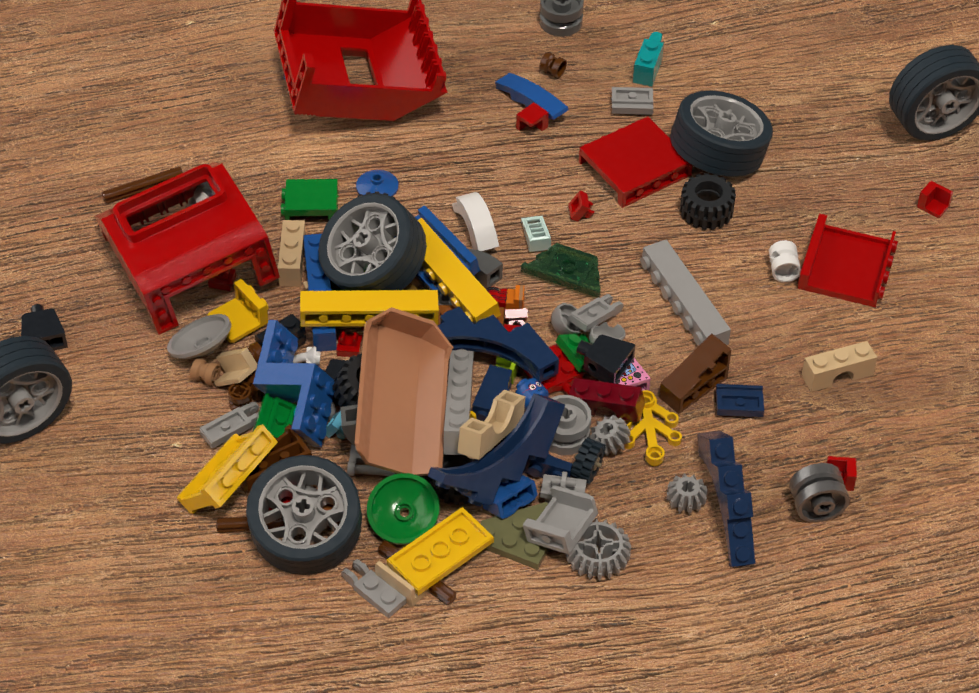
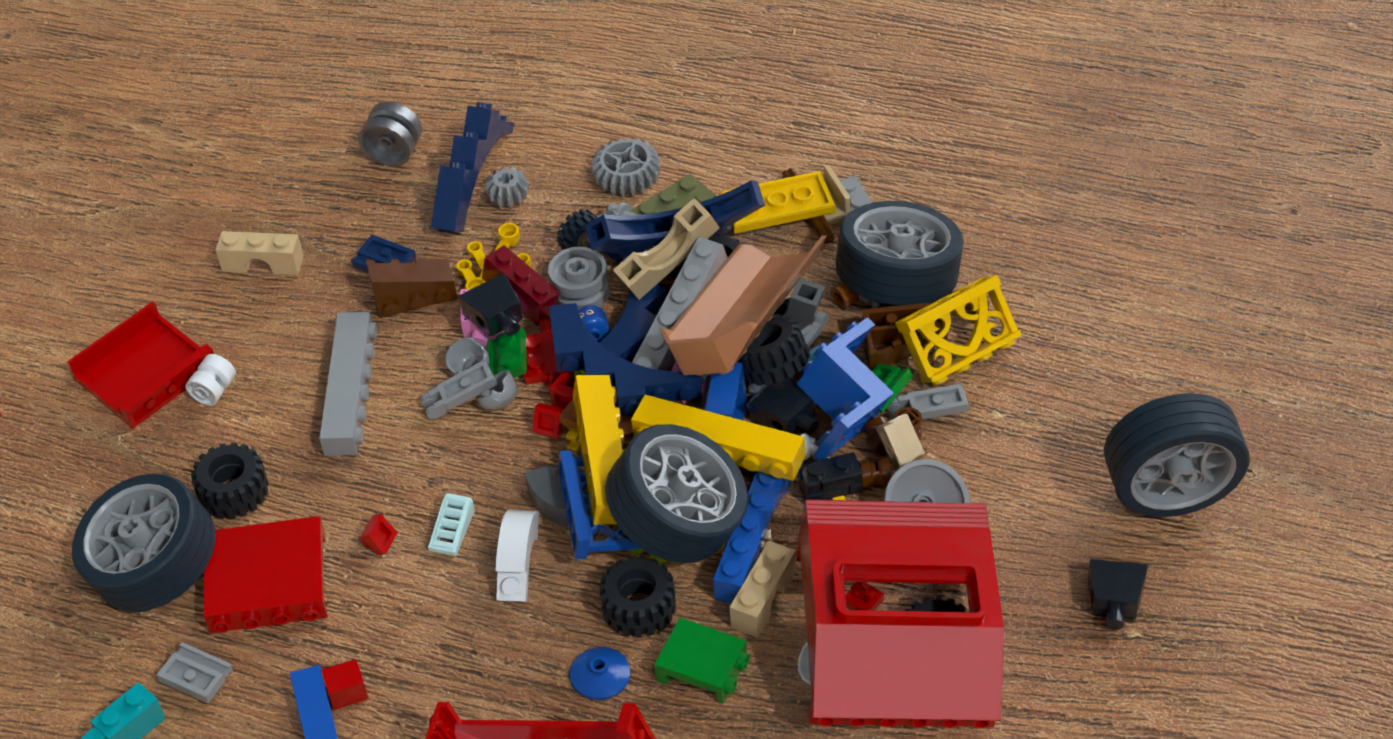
camera: 150 degrees left, 0 degrees up
green dish [367,473,440,545] -> none
leg [486,285,525,310] -> none
clear green wing [521,243,601,298] -> none
light grey panel [523,485,598,554] -> none
light grey gear [590,415,631,456] -> none
red panel [826,456,857,491] -> none

